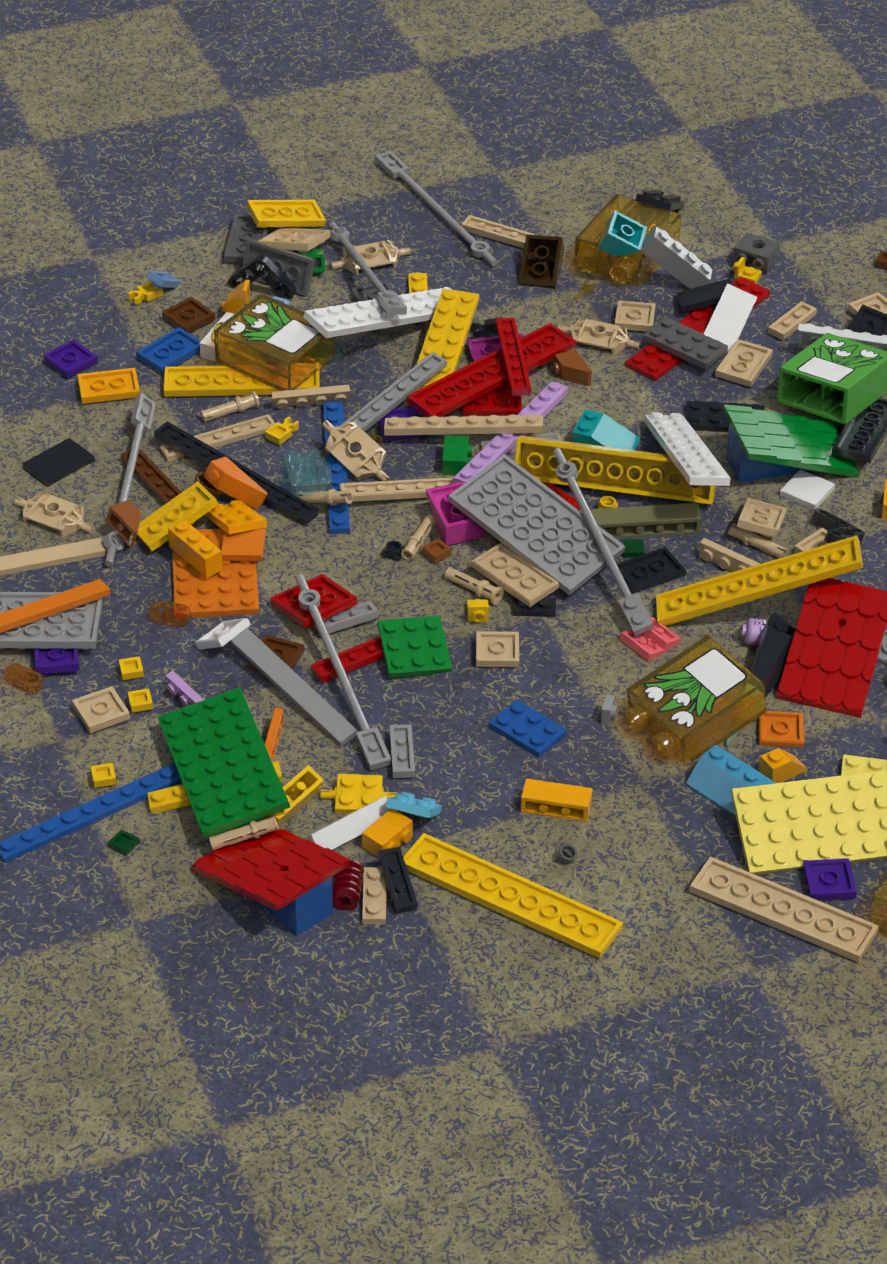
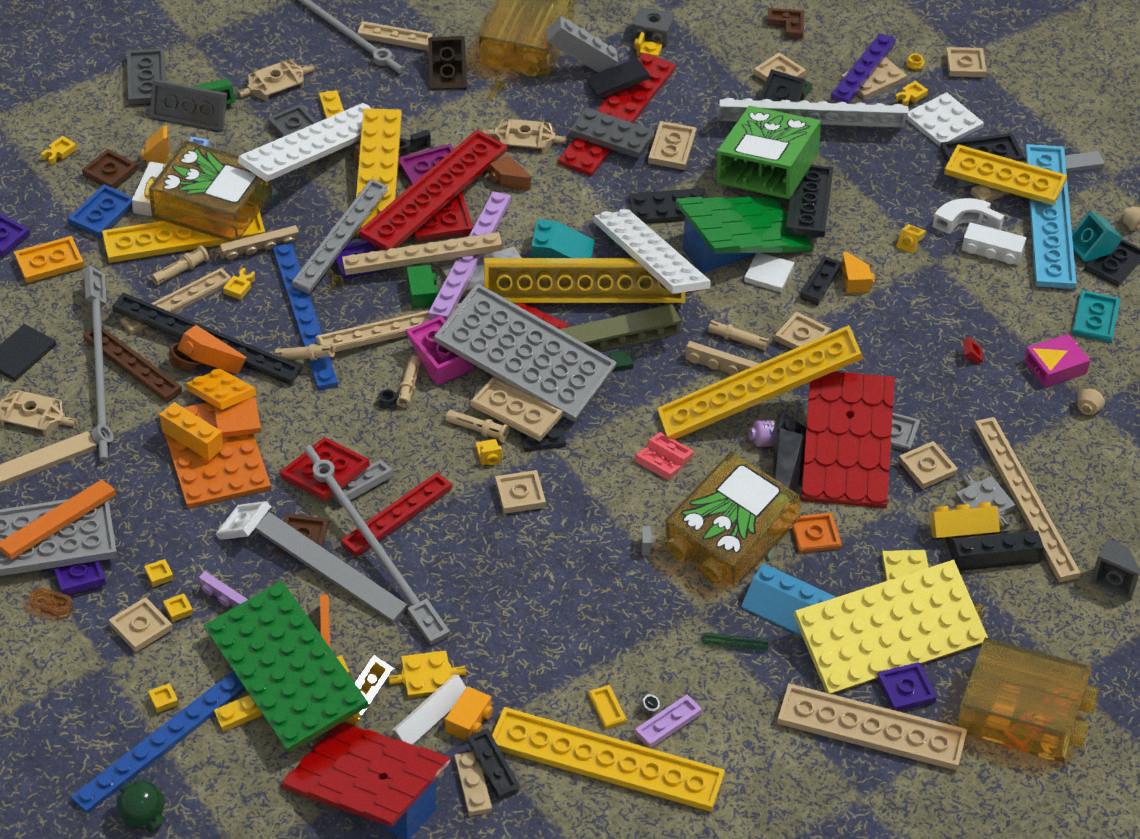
camera: 15 degrees left, 5 degrees up
dark orange slope [105,500,141,547] -> none
dark green tile [107,829,140,856] -> none
yellow plate [137,481,219,551] -> none
medium blue plate [147,271,181,289] -> none
clear orange plate [149,601,192,627] -> none
tan pin [209,816,279,851] -> none
black beam [228,255,296,300] -> none
yellow plate [246,200,326,228] -> none
tan plate [258,228,331,253] -> none
clear light blue plate [283,449,332,494] -> none
tan plate [322,420,390,481] -> none
light grey bar [329,222,407,314] -> none
dark red piece [332,860,364,911] -> none
green plate [377,615,452,678] -> none
medium azure plate [386,792,442,818] -> none
light grey plate [389,724,415,778] -> none
dark orange plate [422,538,451,563] -> none
blue plate [489,700,567,758] -> none
red plate [495,318,532,396] -> none
light orange brick [521,778,593,822] -> none
light grey bar [553,448,654,636] -> none
yellow plate [597,496,618,509] -> none
teal slope [598,211,647,256] -> none
tan plate [615,300,656,332] -> none
black tile [617,547,687,594] -> none
white sticker [704,283,757,352] -> none
tan plate [737,498,787,538] -> none
light orange slope [759,748,807,783] -> none
tan plate [768,301,817,340] -> none
black beam [811,508,865,544] -> none
none -> dark green brick [116,780,165,831]
none -> yellow tile [588,685,627,730]
none -> lavender plate [635,695,702,749]
none -> clear green axle [702,632,769,651]
none -> black plate [800,256,842,305]

